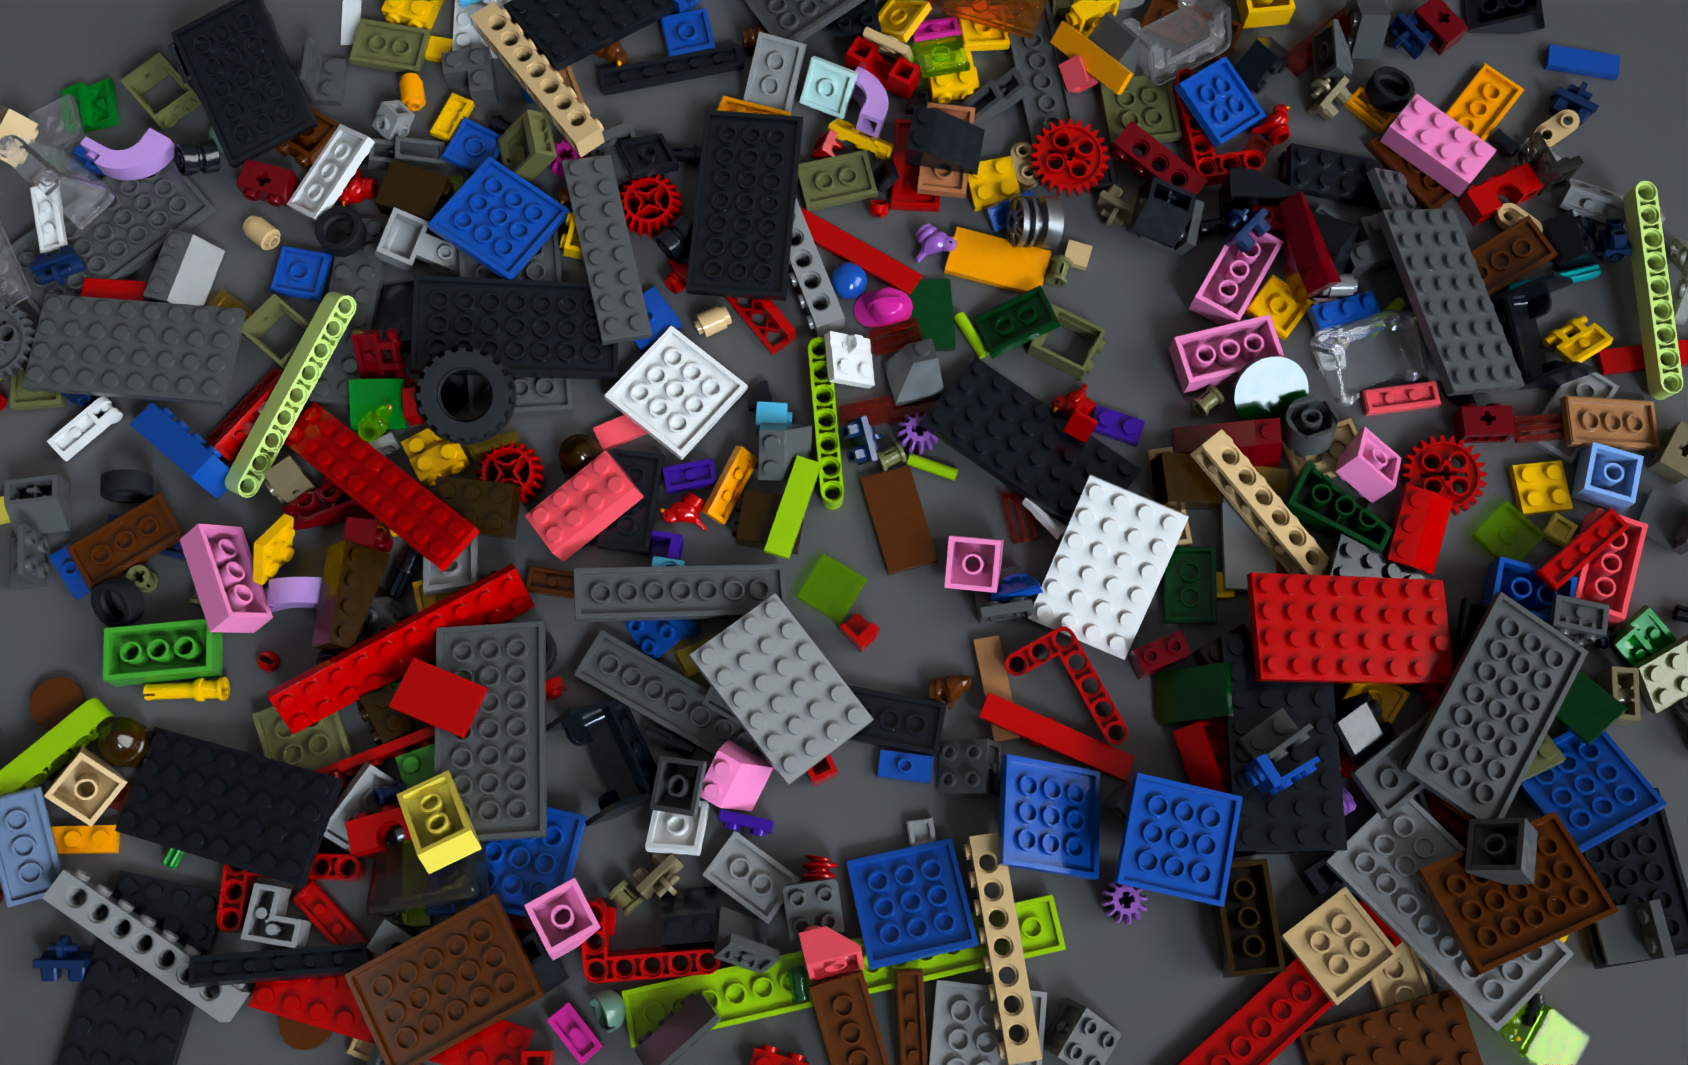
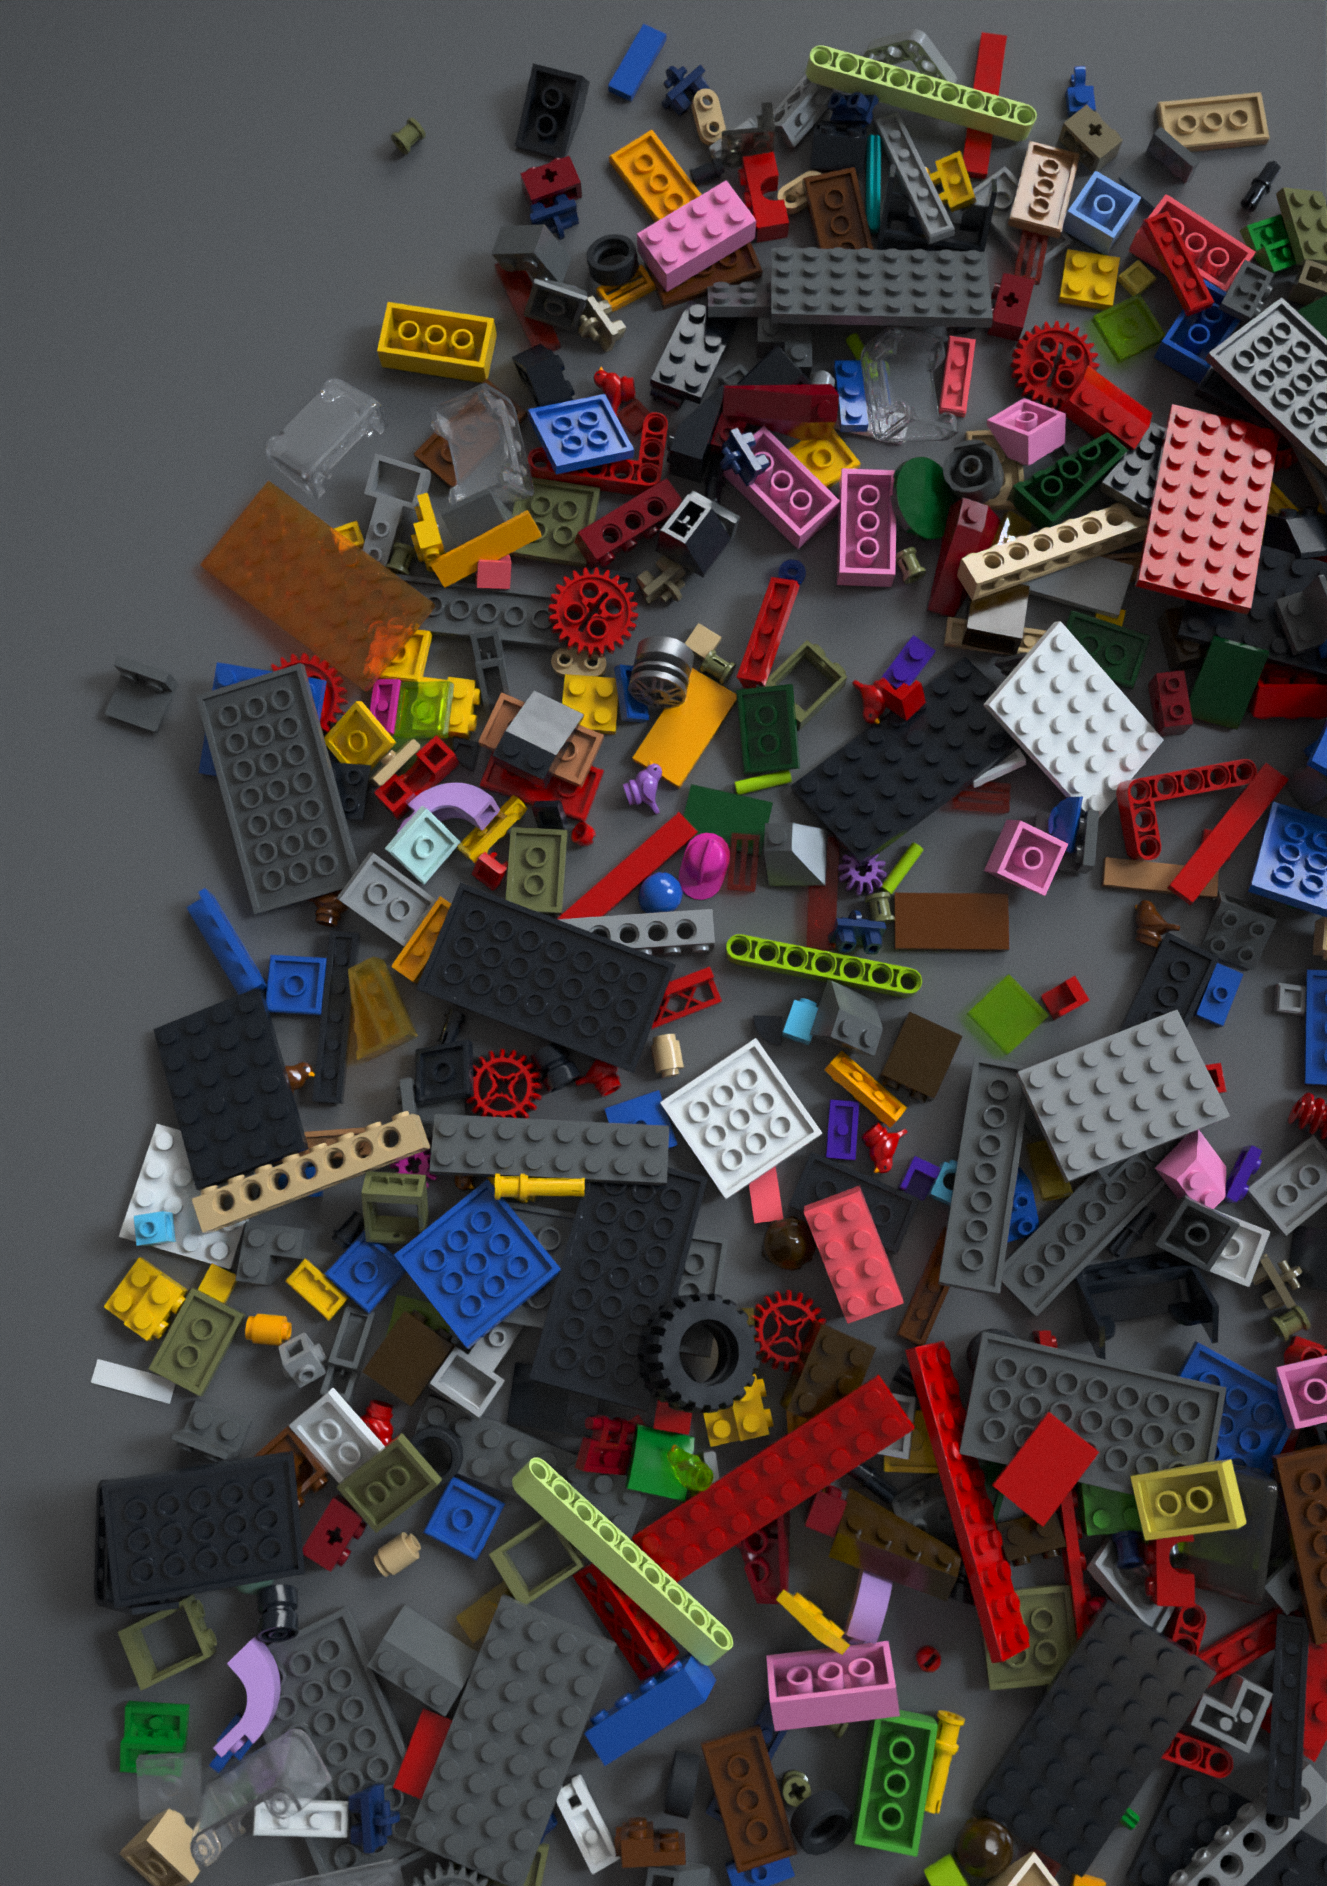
camera: 70 degrees left, 5 degrees up
dark tan brick [263,455,317,504] -> none
lime tile [764,455,822,560] -> none
white hinge [824,331,875,389] -> none
none -> olive plate [336,1433,442,1533]
none -> clear yellow wedge [348,956,418,1062]
none -> yellow pin [495,1173,585,1200]
none -> reddish brown plate [615,1817,686,1868]
none -> red fence [737,577,800,689]
none -> clear blue plate [778,560,806,585]
none -> light grey tile [874,112,955,244]

